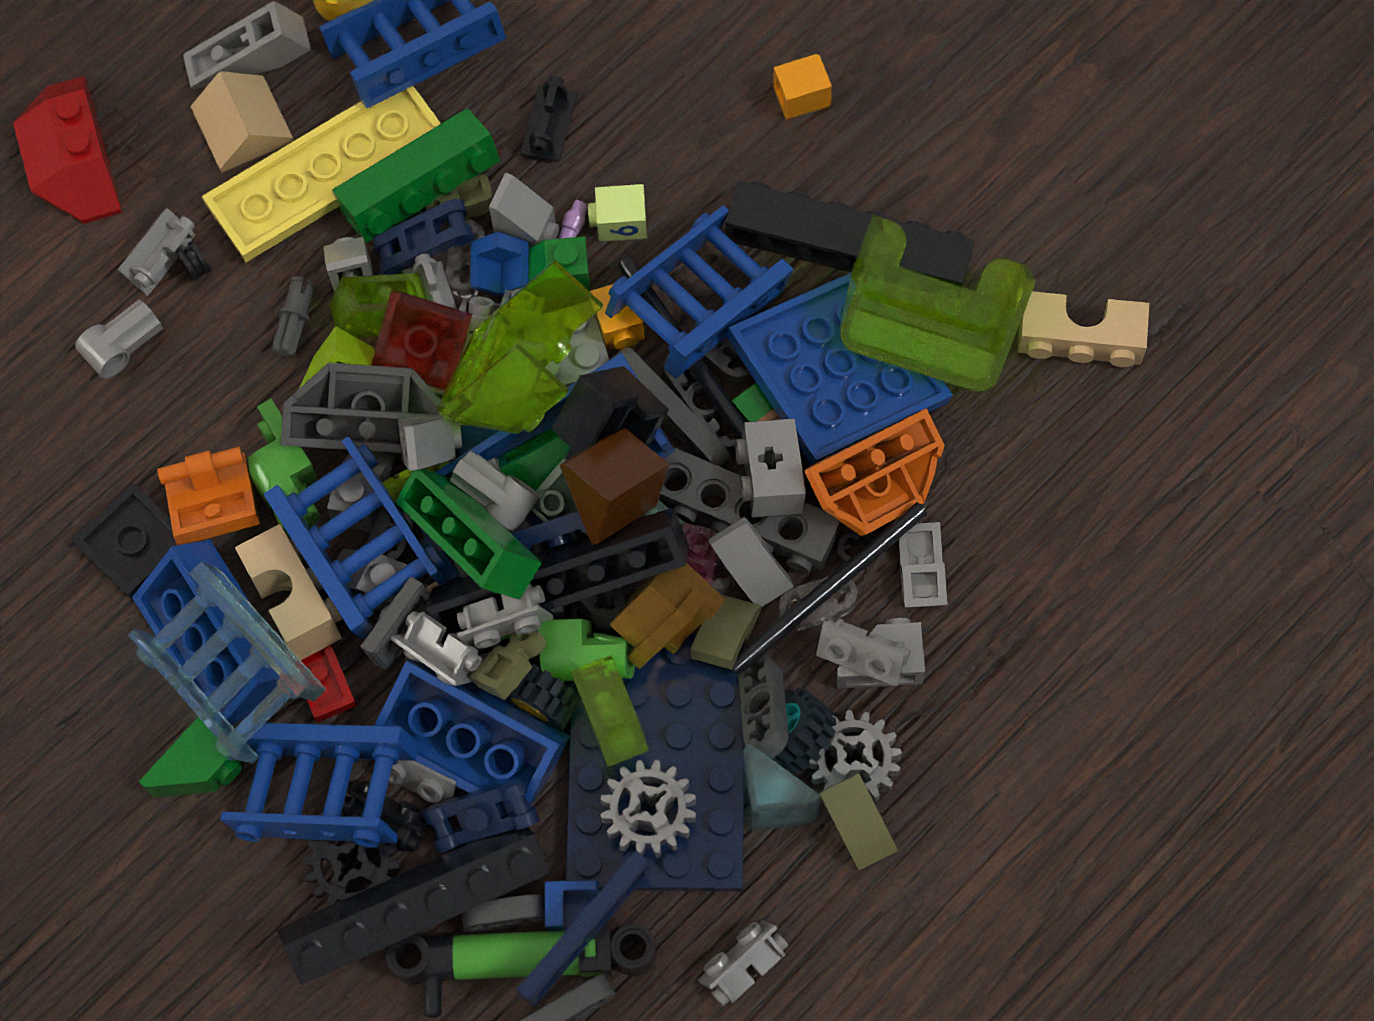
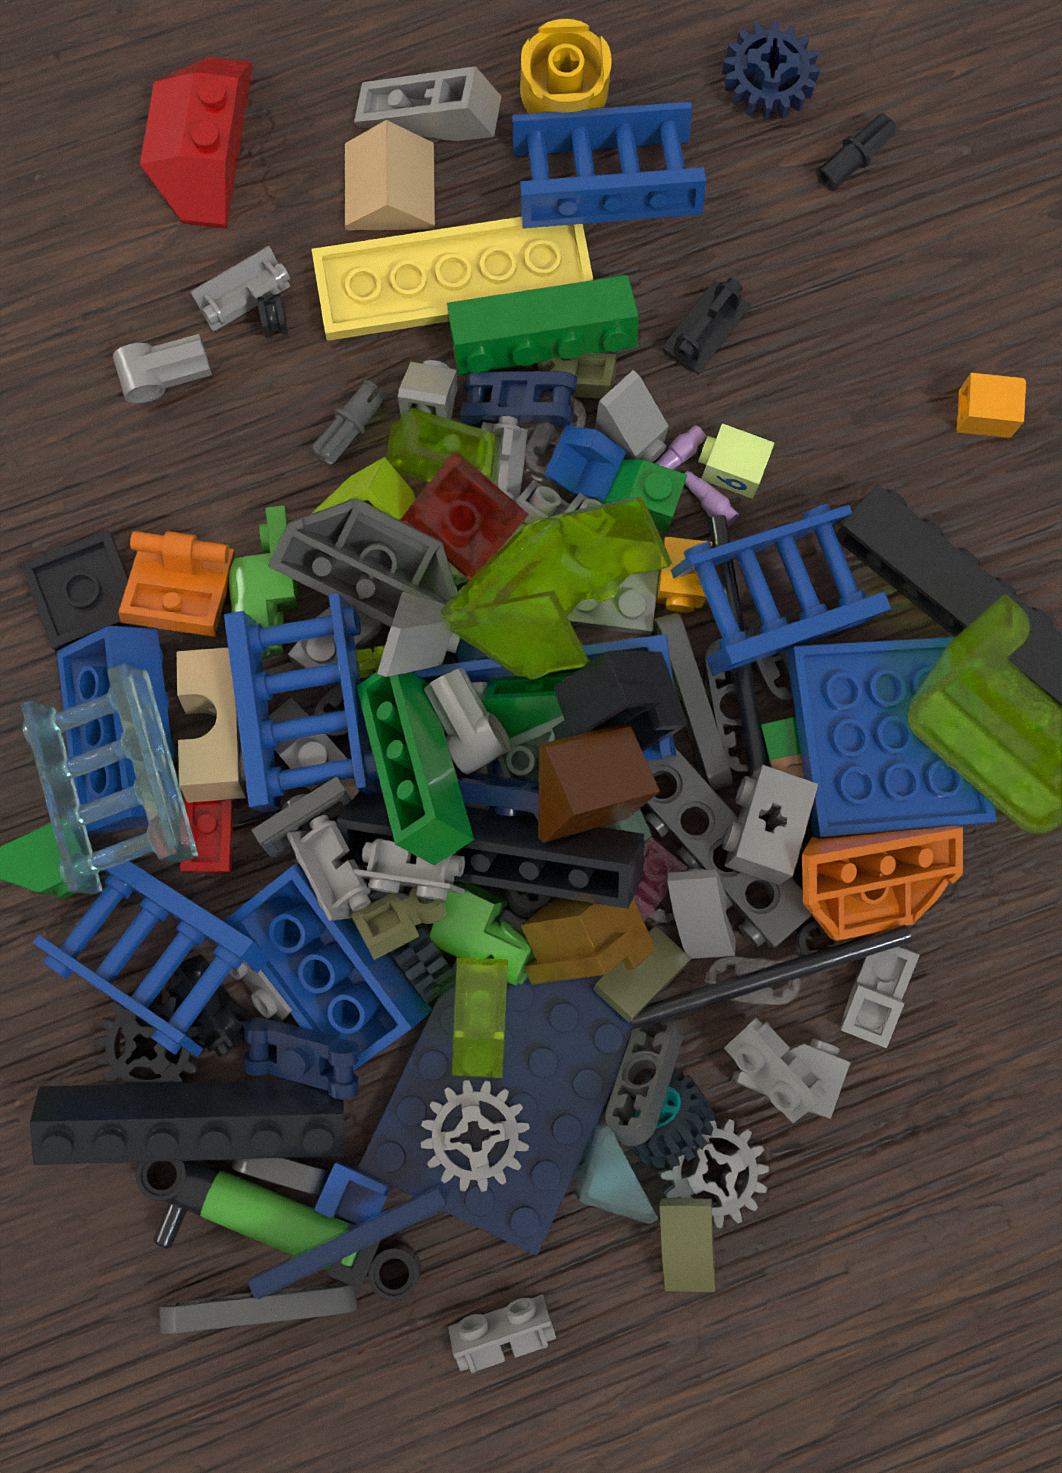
camera: 15 degrees right, 10 degrees up
none -> lavender piece [684,471,739,527]

